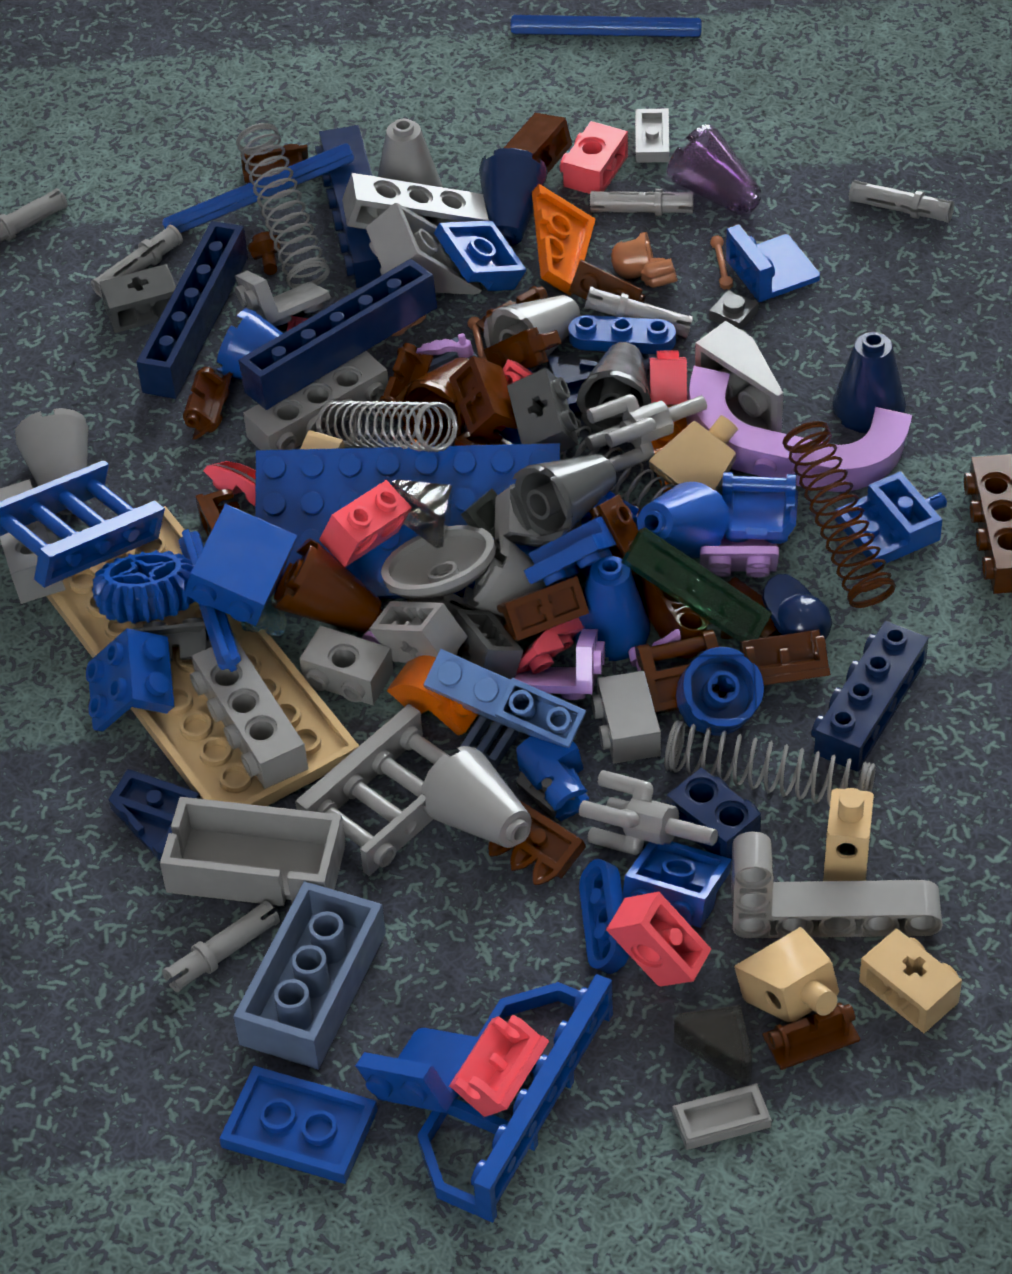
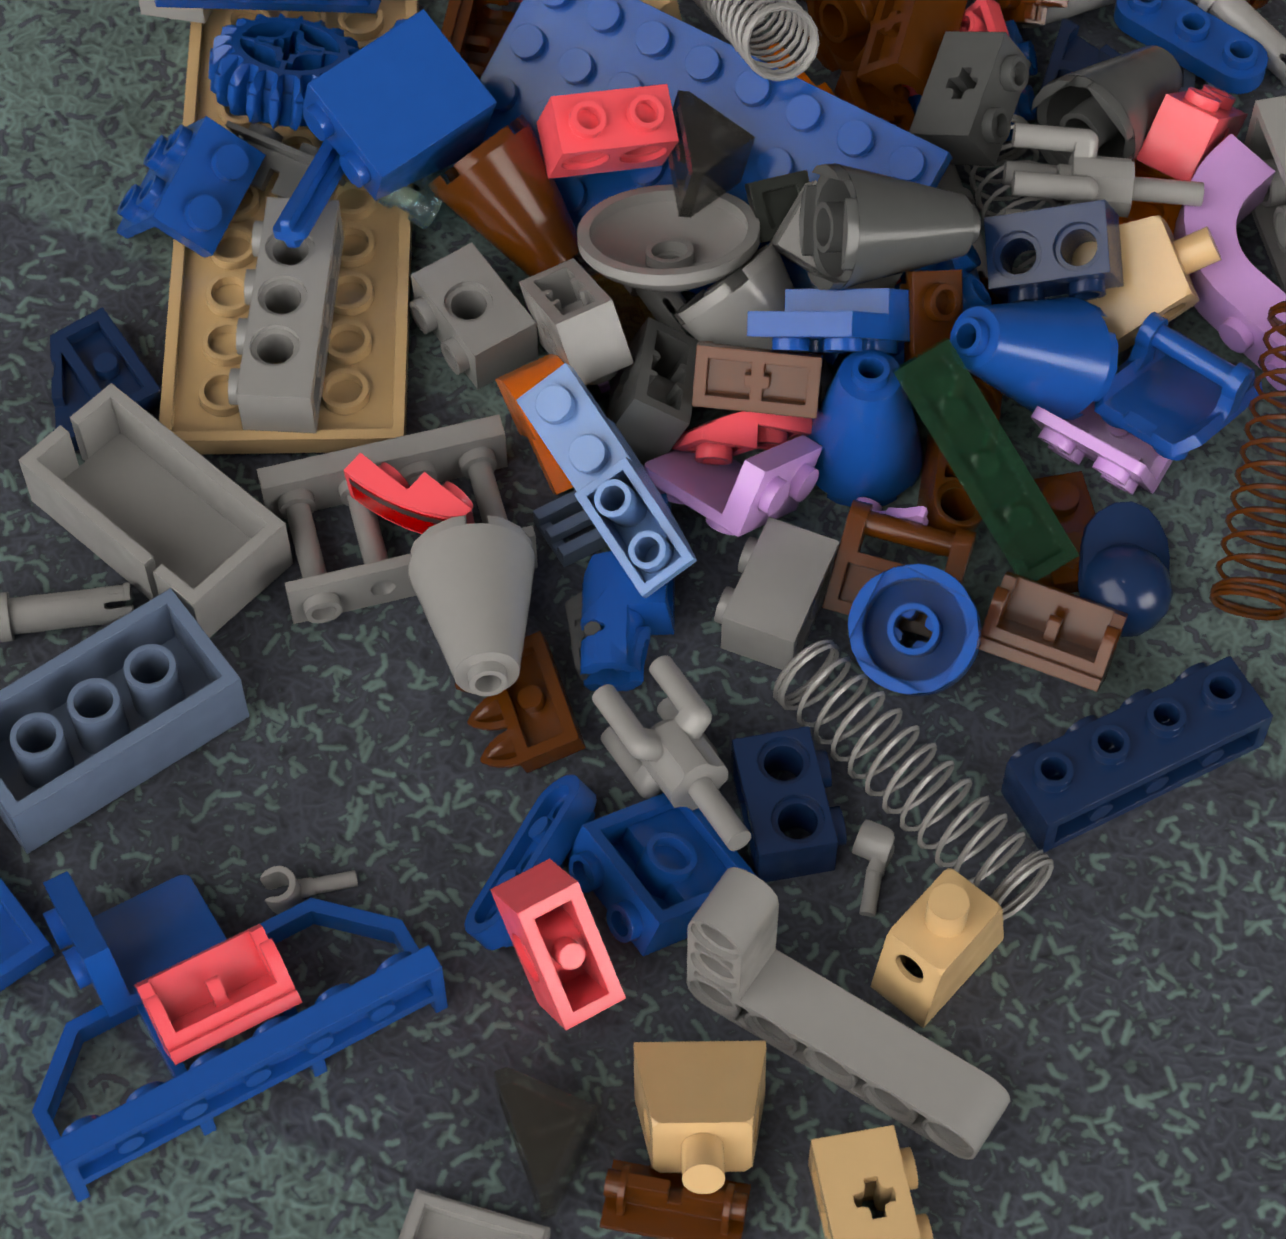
camera: 30 degrees right, 10 degrees up
none -> light grey hand [260,866,358,914]
none -> coral slope [343,452,475,534]
none -> light grey hand [852,819,895,917]
none -> dark blue brick [984,199,1124,303]

